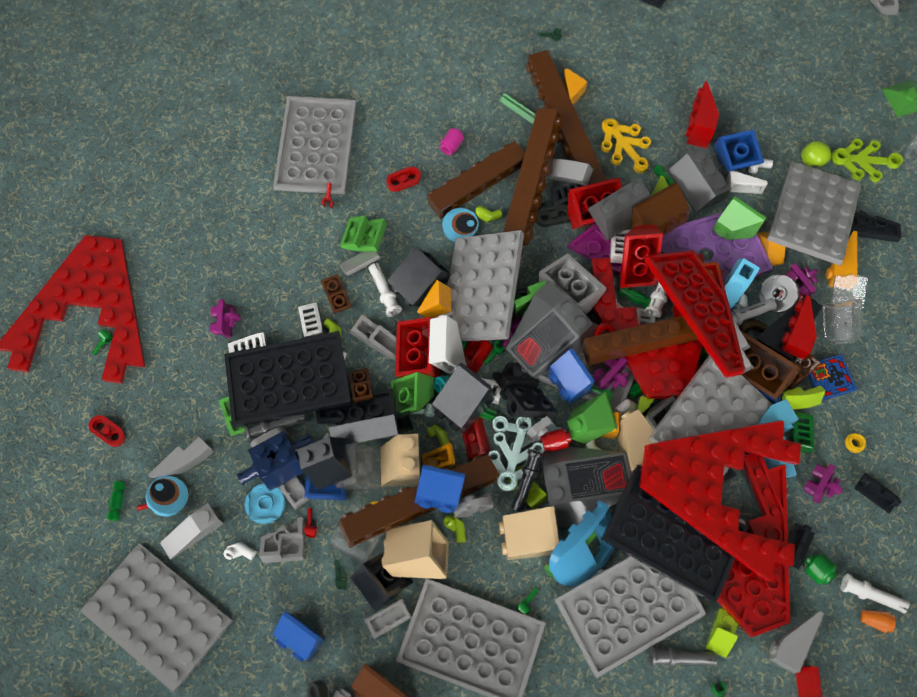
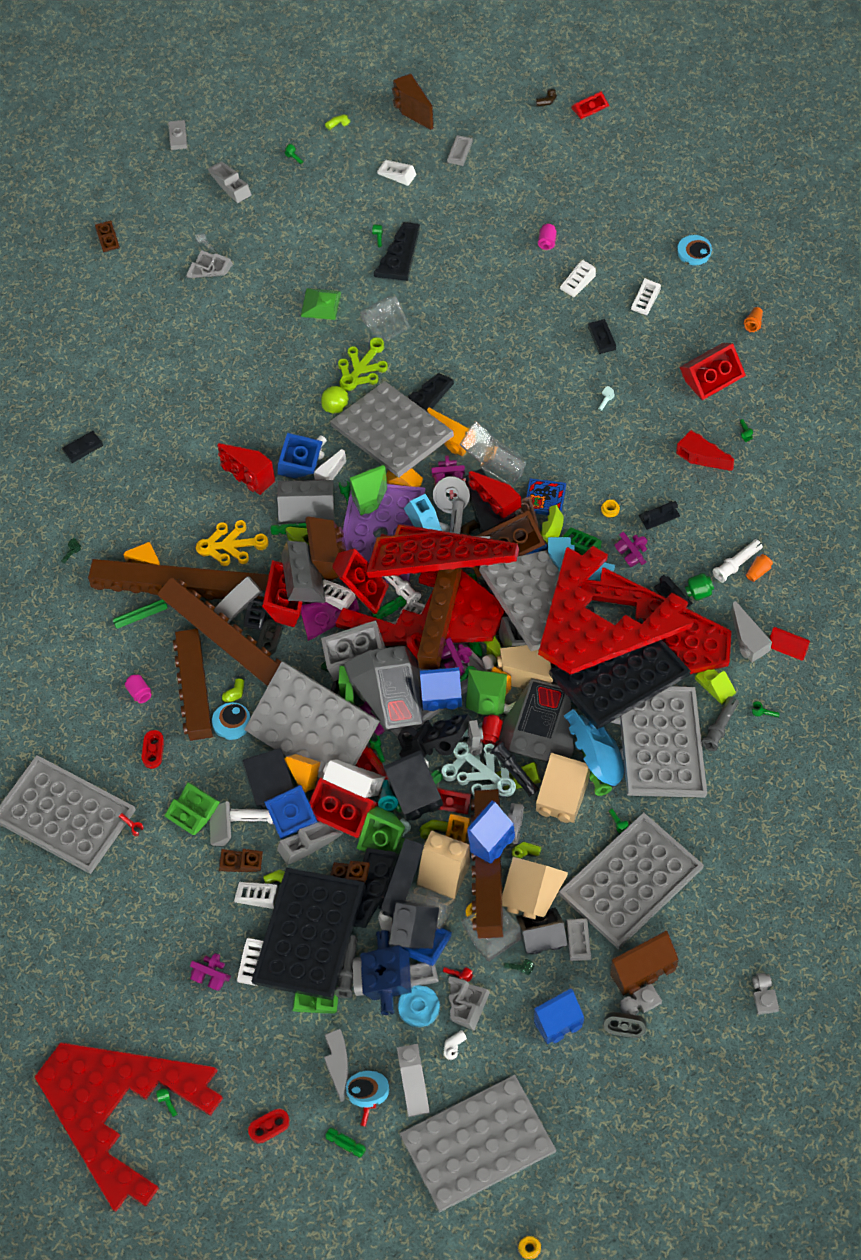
camera: 60 degrees left, 10 degrees down
none -> blue tile [264,785,318,839]

